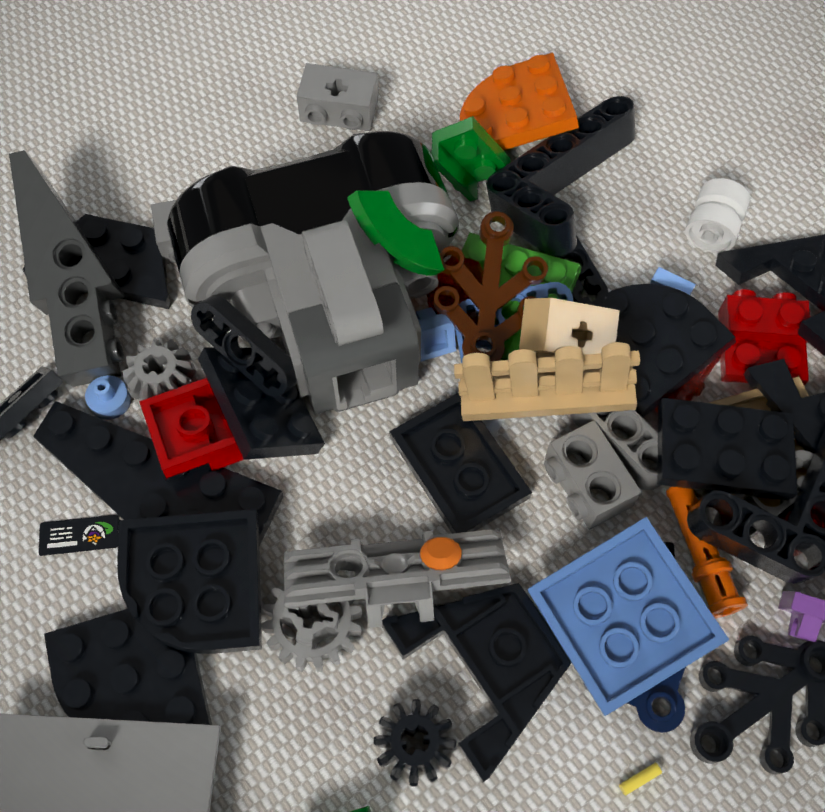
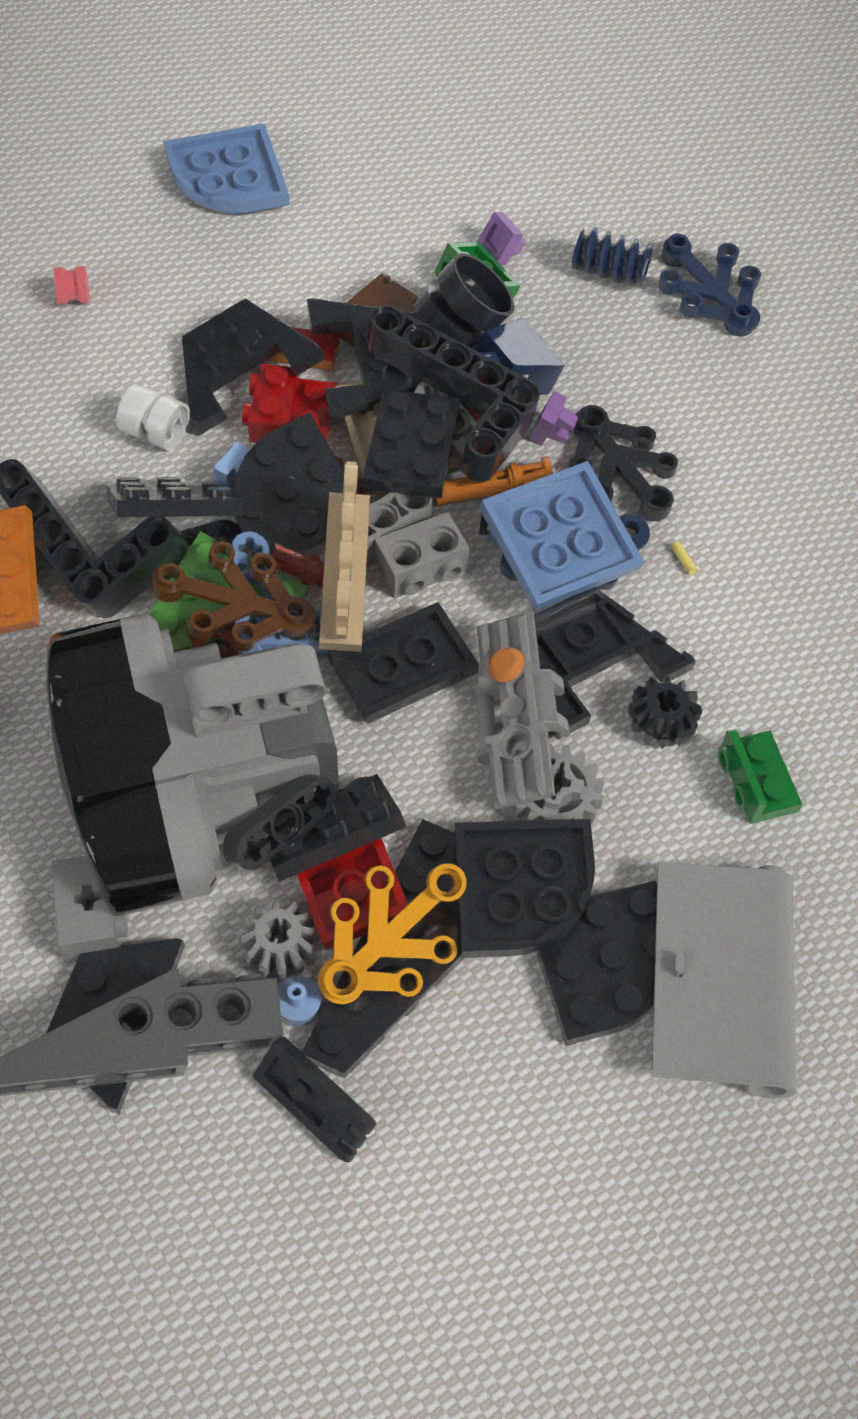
camera: 90 degrees left, 5 degrees down
black sticker [39,515,119,556] -> none
green tile [347,191,444,276] -> none
green bracket [429,116,511,202] -> none
tan brick [519,298,620,358] -> none
none -> black plate [107,477,244,517]
none -> light orange plant [318,864,466,1004]

